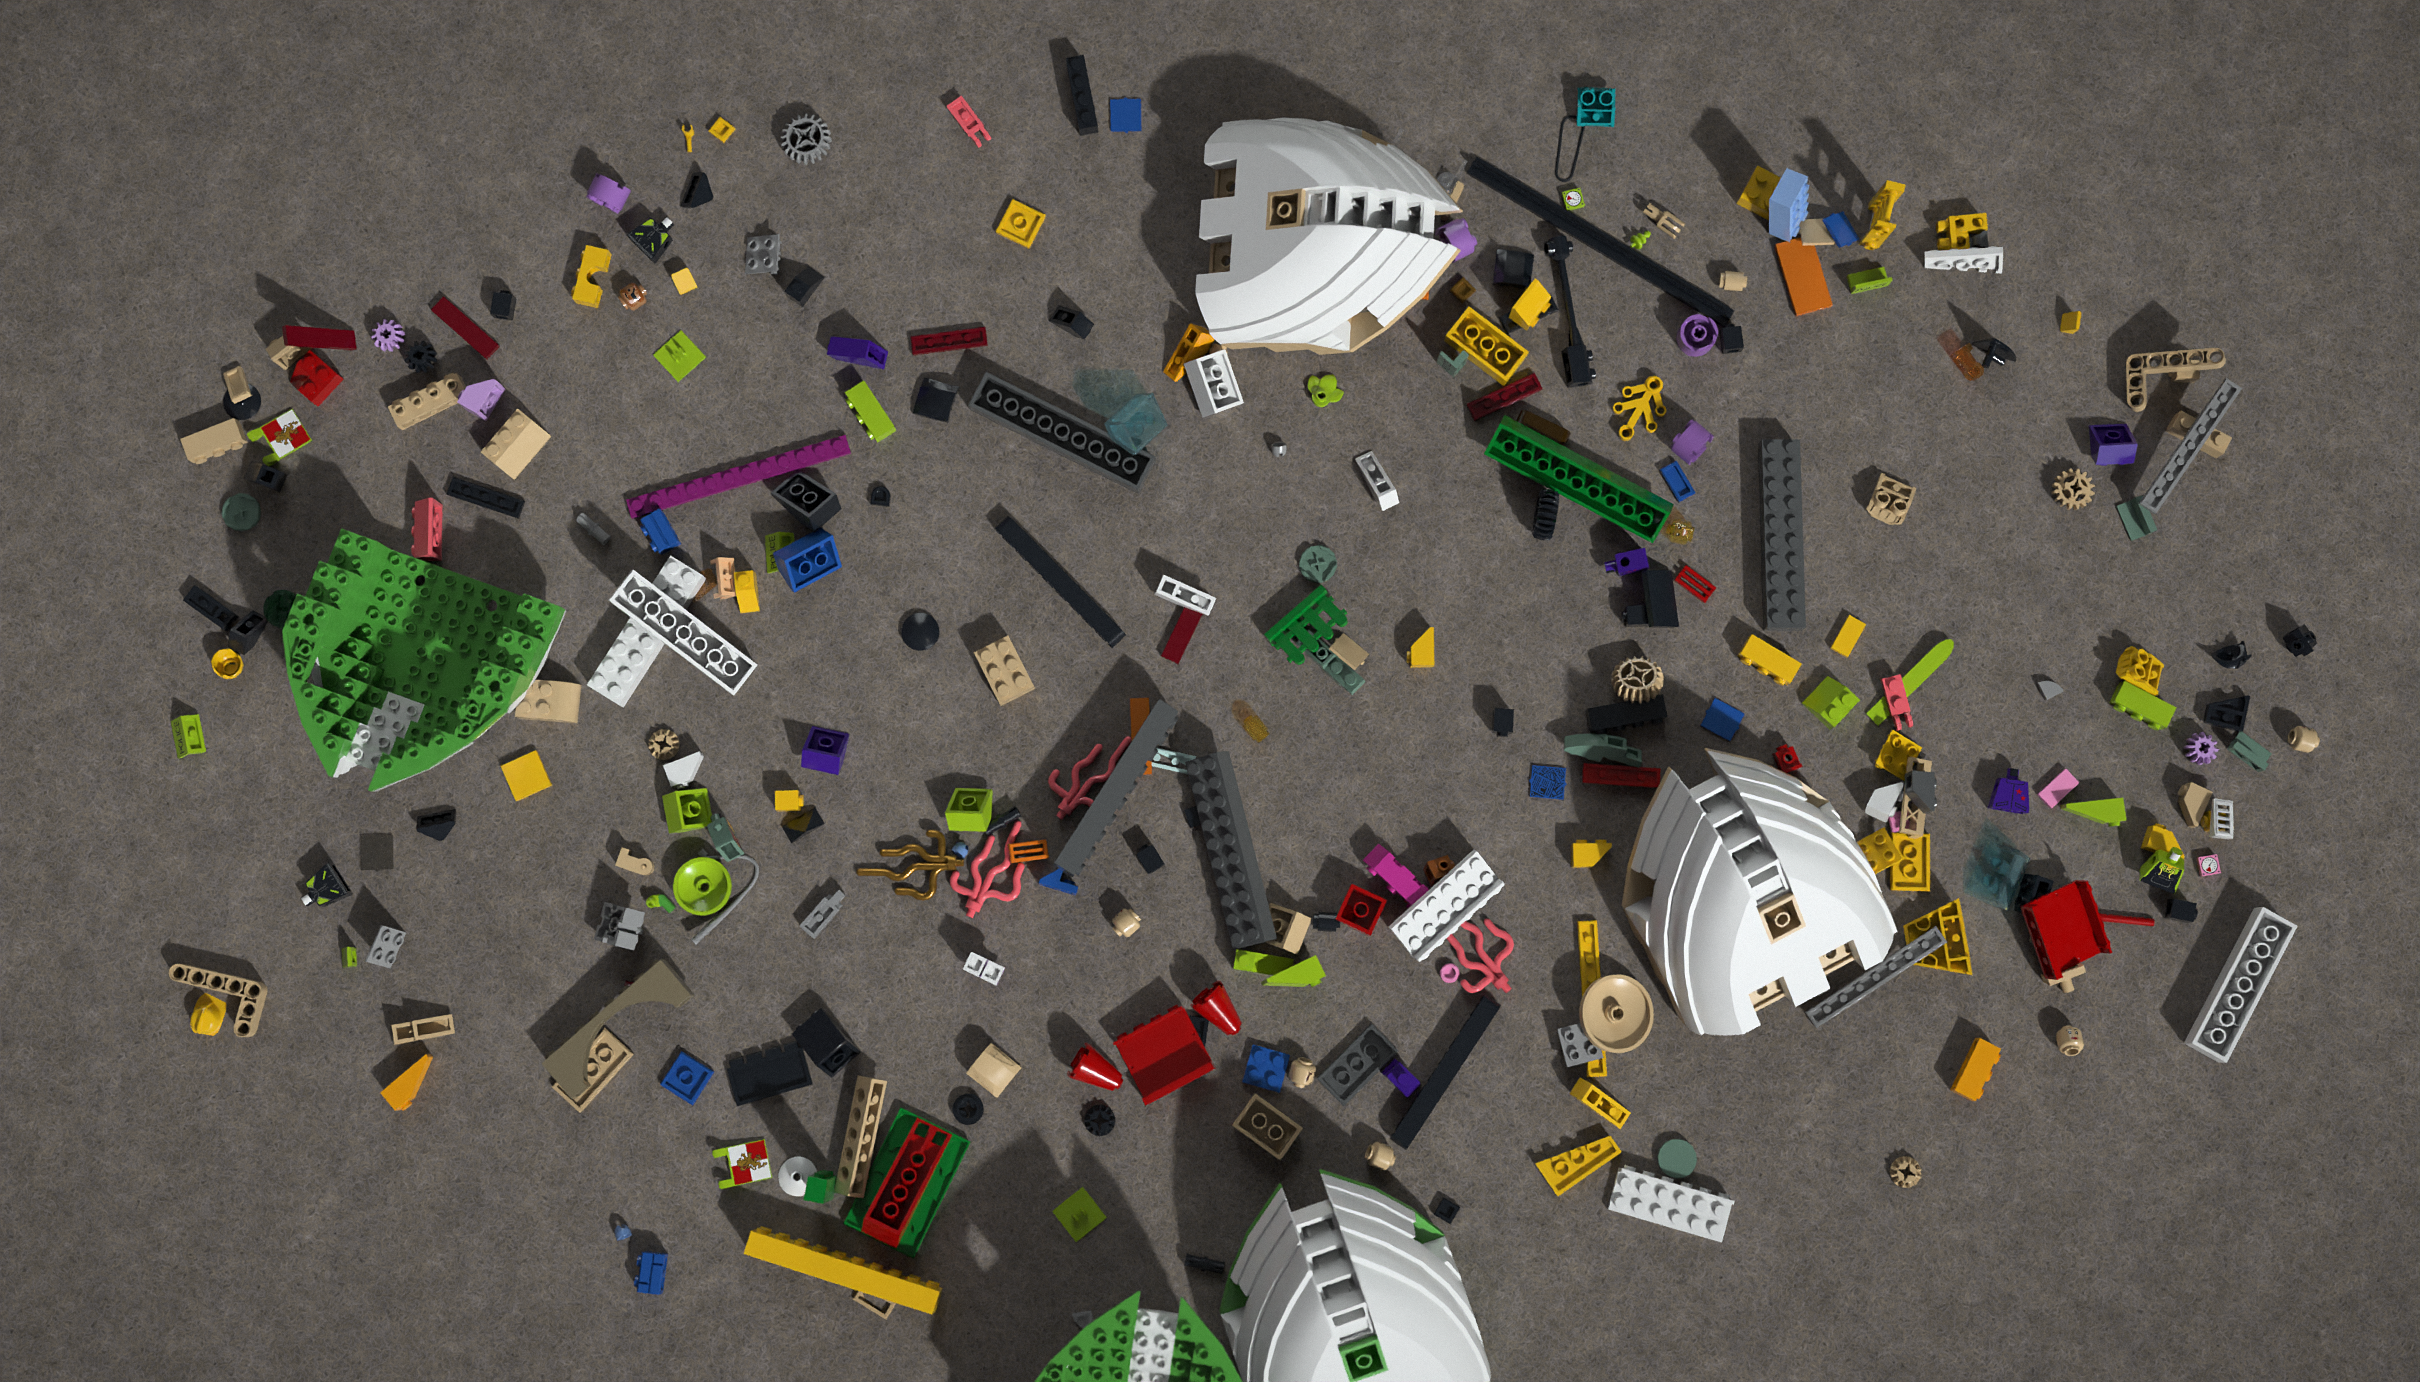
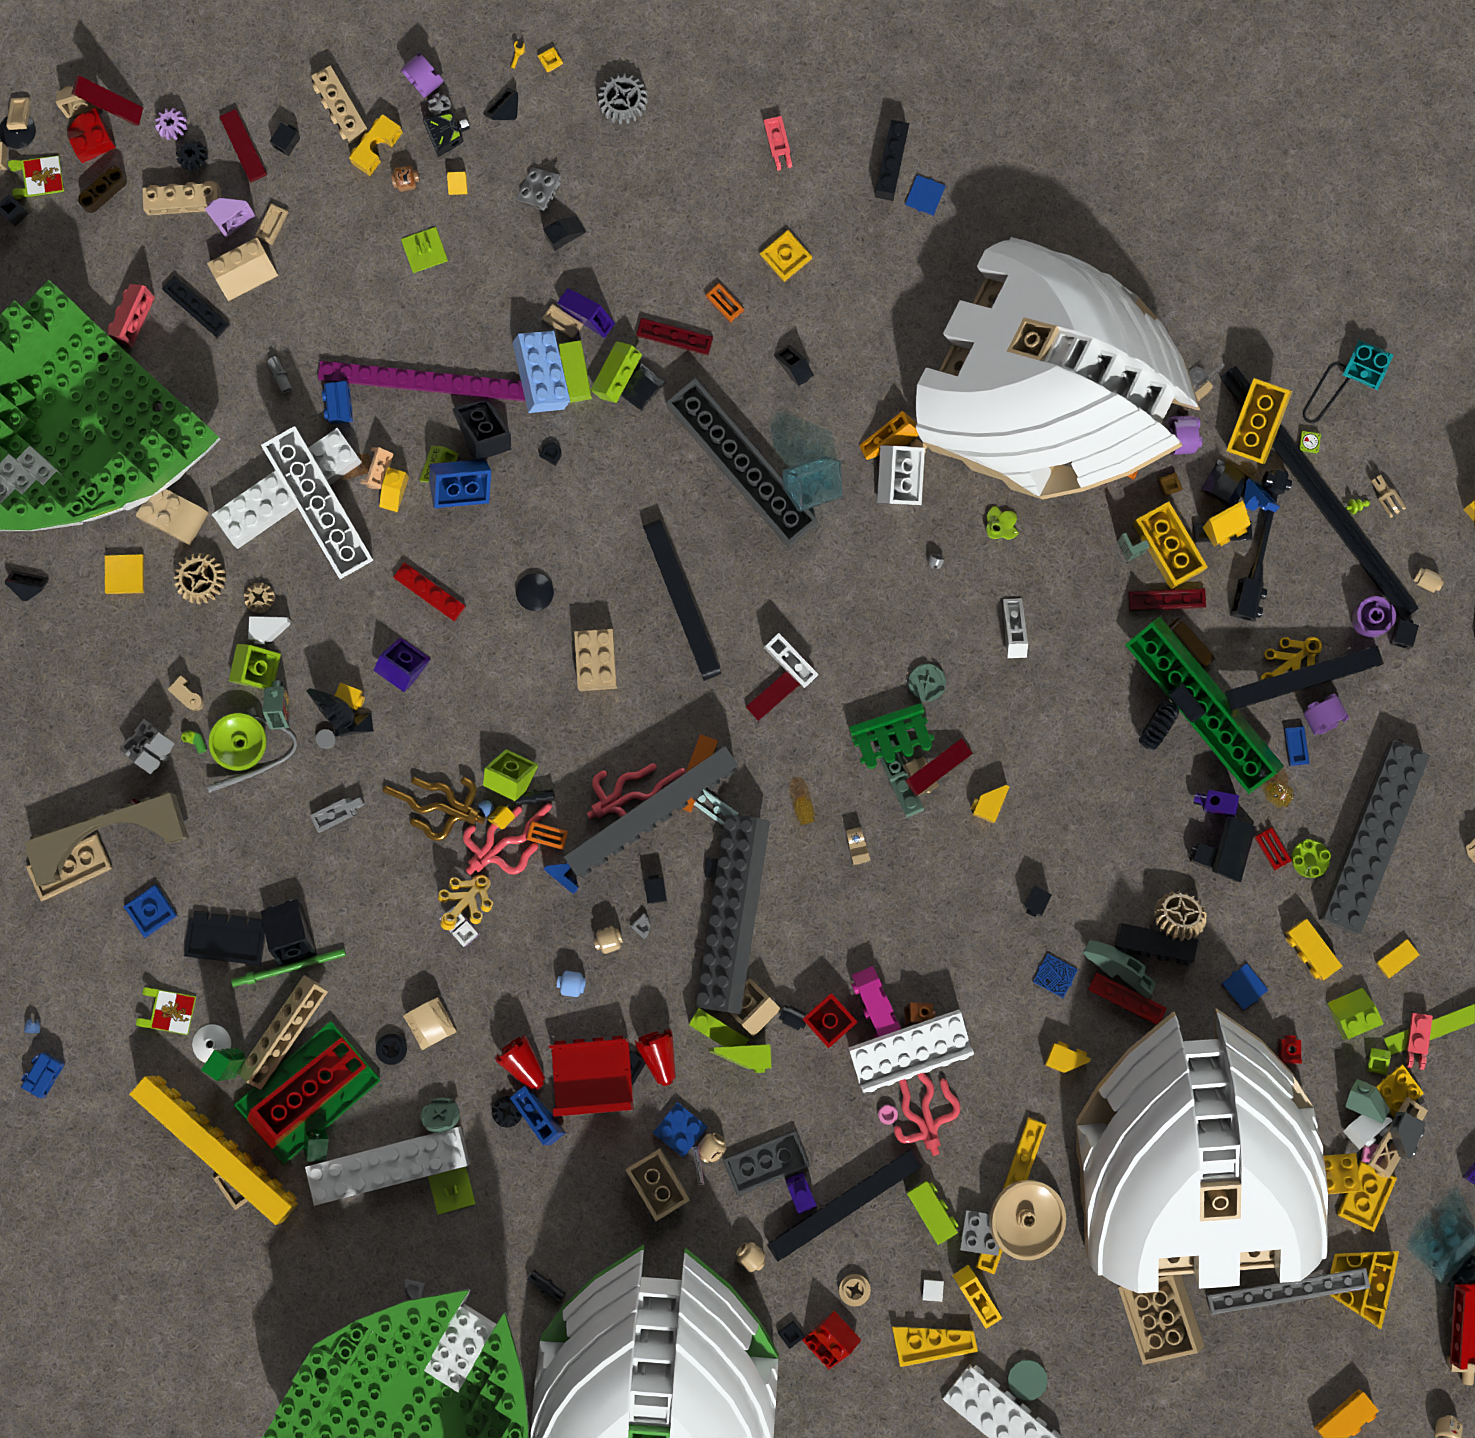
camera: 30 degrees right, 0 degrees up
none -> dark brown beam [78,166,127,213]
none -> tan gear [174,553,226,604]
none -> bright green bar [231,949,346,987]
none -> tan tile [255,203,289,245]
none -> dark green brick [304,1129,328,1162]
none -> white brick [305,1126,470,1206]
none -> black slope [306,688,355,729]
none -> tan brick [311,65,368,144]
none -> light grey tile [316,729,336,749]
none -> red plate [393,562,466,622]
none -> sand green tile [420,1097,460,1133]
none -> light grey gear [428,93,451,117]
none -> yellow plant [438,875,493,930]
none -> yellow slope [487,806,515,829]
none -> blue slope [510,1086,566,1145]
none -> light blue brick [513,331,570,413]
none -> tan tile [542,304,583,340]
none -> light blue head [557,971,586,997]
none -> lime brick [590,341,642,403]
none -> light grey tile [631,913,650,940]
none -> white sticker [693,1147,704,1185]
none -> orange tile [705,283,744,323]
none -> red slope [802,1311,861,1369]
none -> tan gear [839,1274,871,1306]
none -> tan leg [846,827,870,865]
none -> dark red tile [905,738,973,796]
none -> lime brick [906,1180,959,1245]
none -> white tile [922,1279,944,1302]
none -> tan slope [1118,1275,1205,1365]
none -> black tile [1167,683,1207,723]
none -> black beam [1225,646,1384,711]
none -> yellow brick [1226,378,1293,464]
none -> blue slope [1244,478,1280,512]
none -> lime dish [1291,839,1331,878]
none -> sand green slope [1345,1079,1390,1124]
none -> lime slope [1367,1048,1391,1075]

